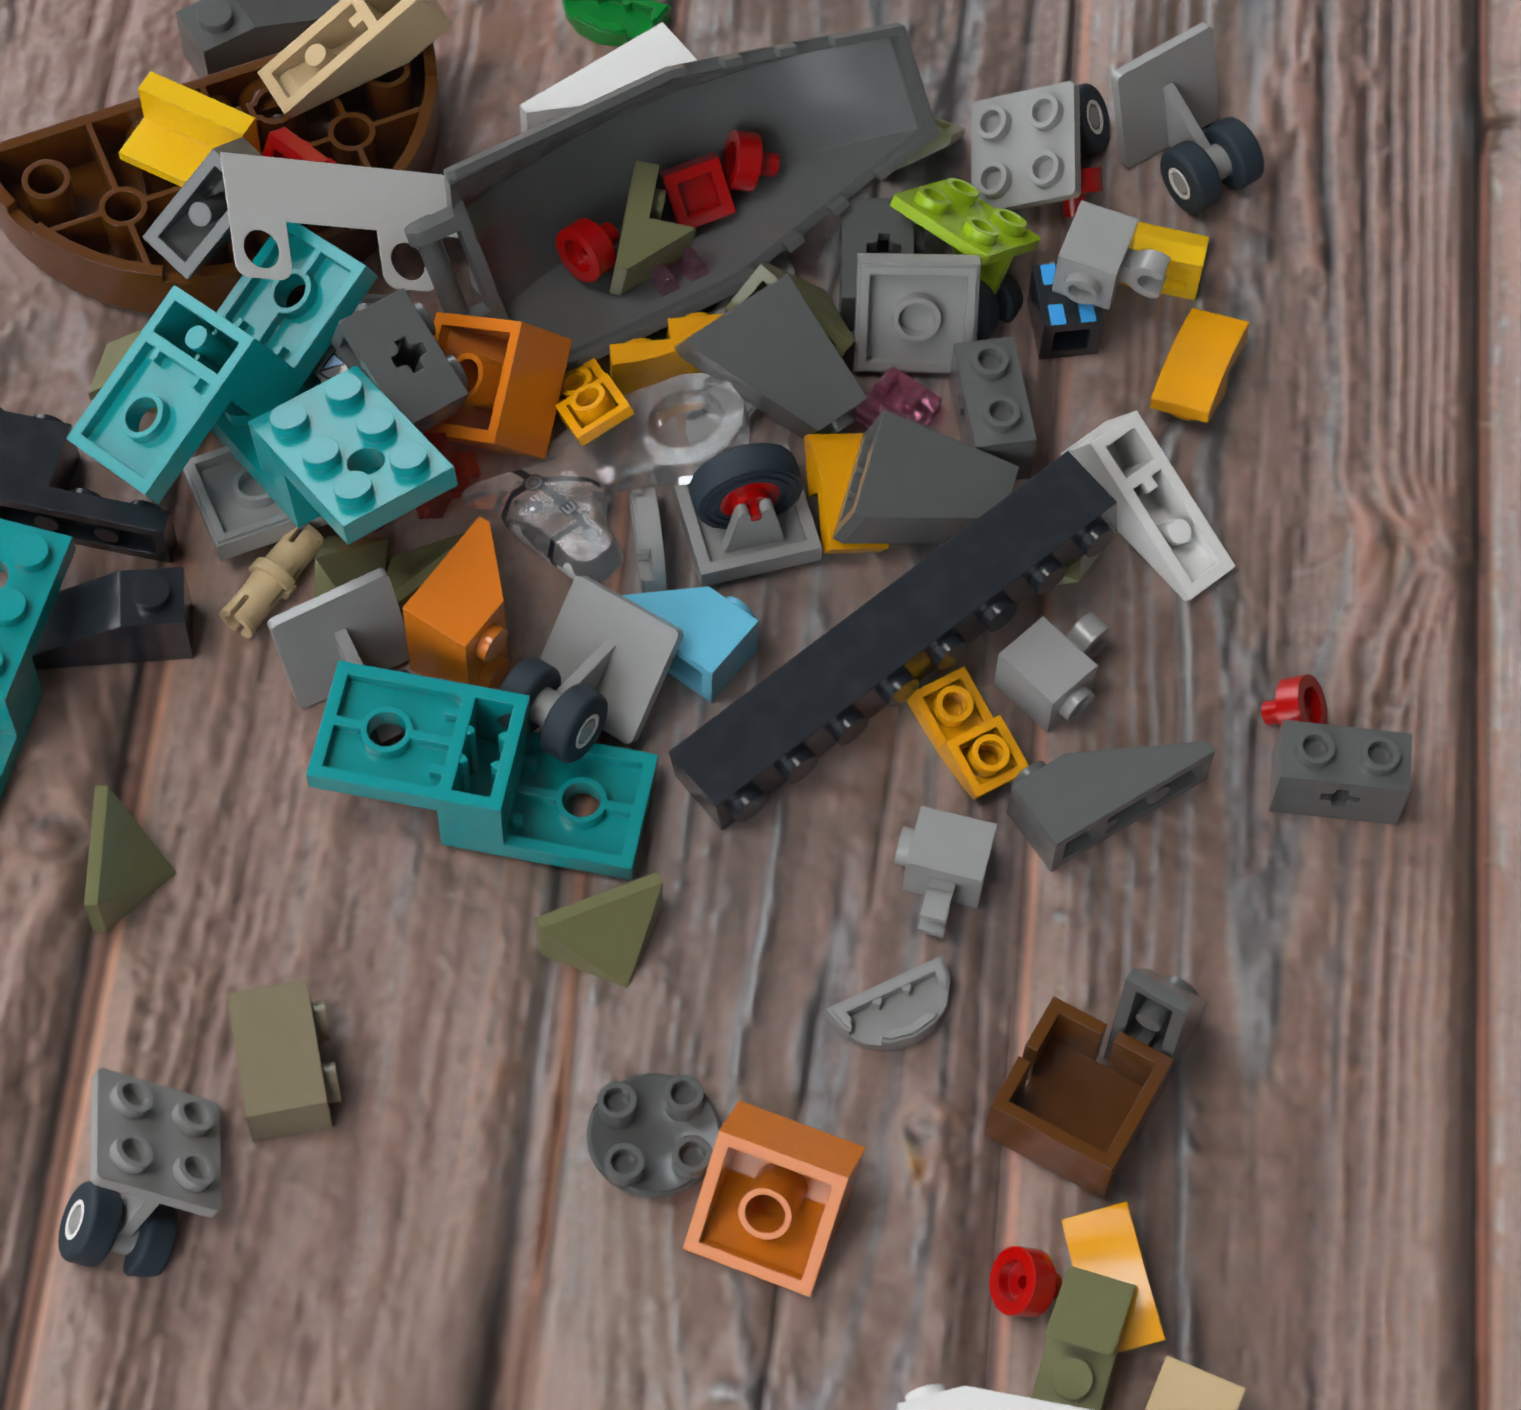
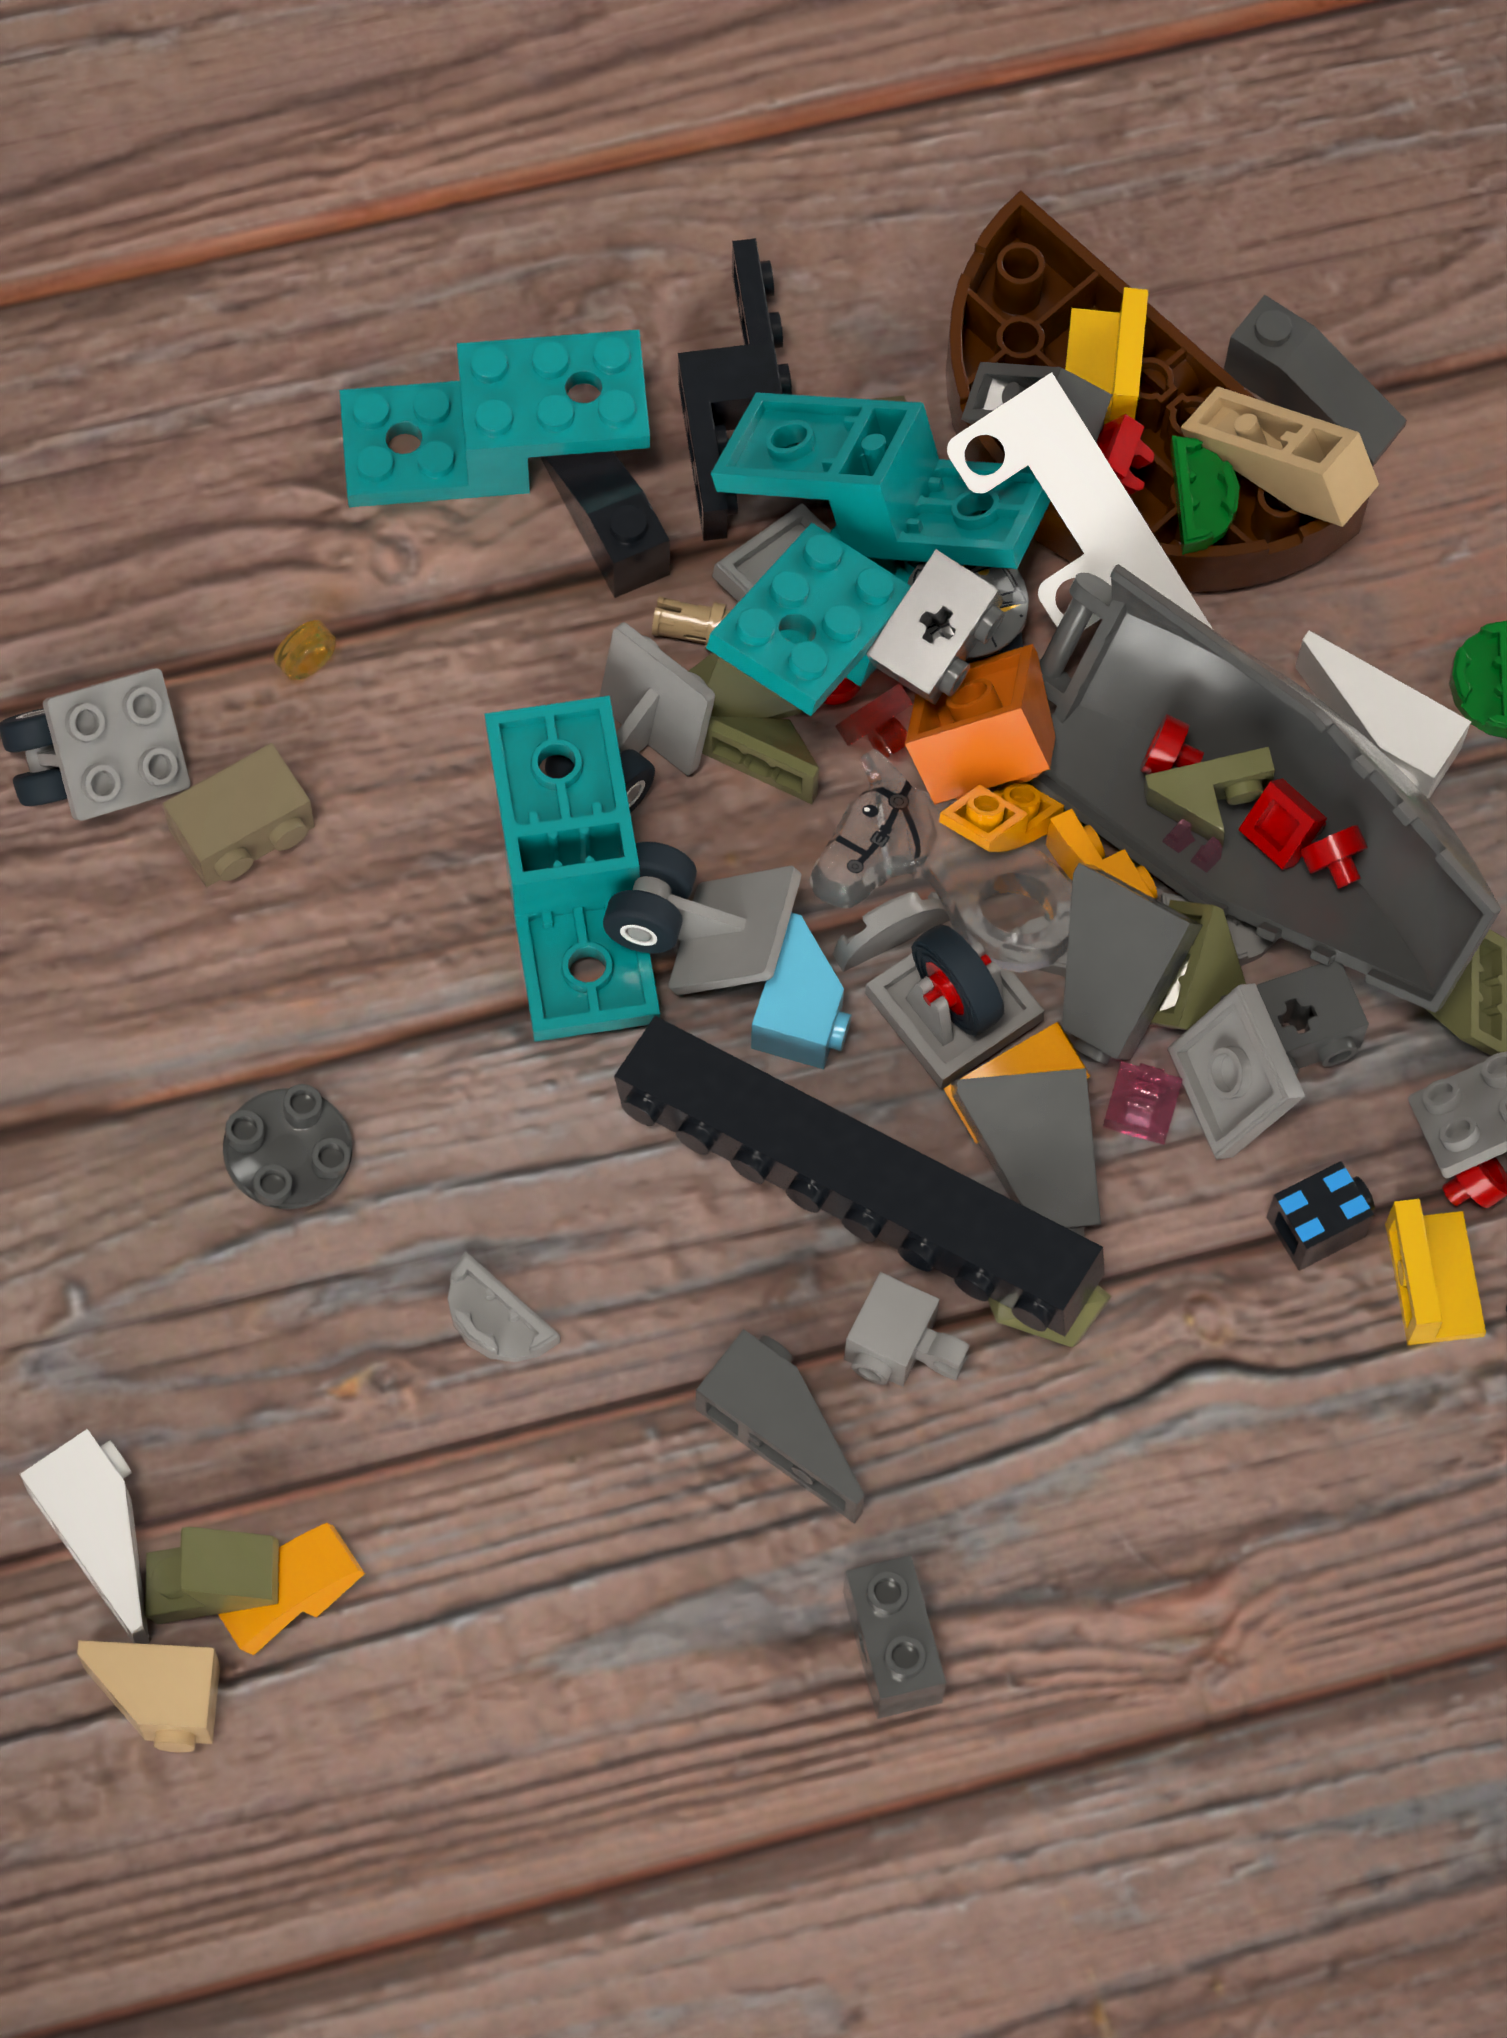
camera: 70 degrees right, 5 degrees up
olive slope [84,785,176,932] -> none
orange slope [402,516,510,689] -> none
olive slope [535,871,663,988] -> none
orange slope [683,1100,866,1297] -> none
lime plate [890,178,1041,341] -> none
light grey brick [894,806,997,938] -> none
light orange slope [906,666,1029,800] -> none
dark grey brick [949,336,1037,480] -> none
reddish brown piece [984,996,1174,1199] -> none
red tile [989,1246,1062,1318] -> none
light grey brick [1052,200,1171,310] -> none
white slope [1061,410,1236,601] -> none
dark grey slope [1104,968,1208,1080] -> none
light orange slope [1150,308,1250,423] -> none
red tile [1261,674,1327,727] -> none
none -> clear yellow tile [274,620,336,680]
none -> green tile [1170,436,1240,555]

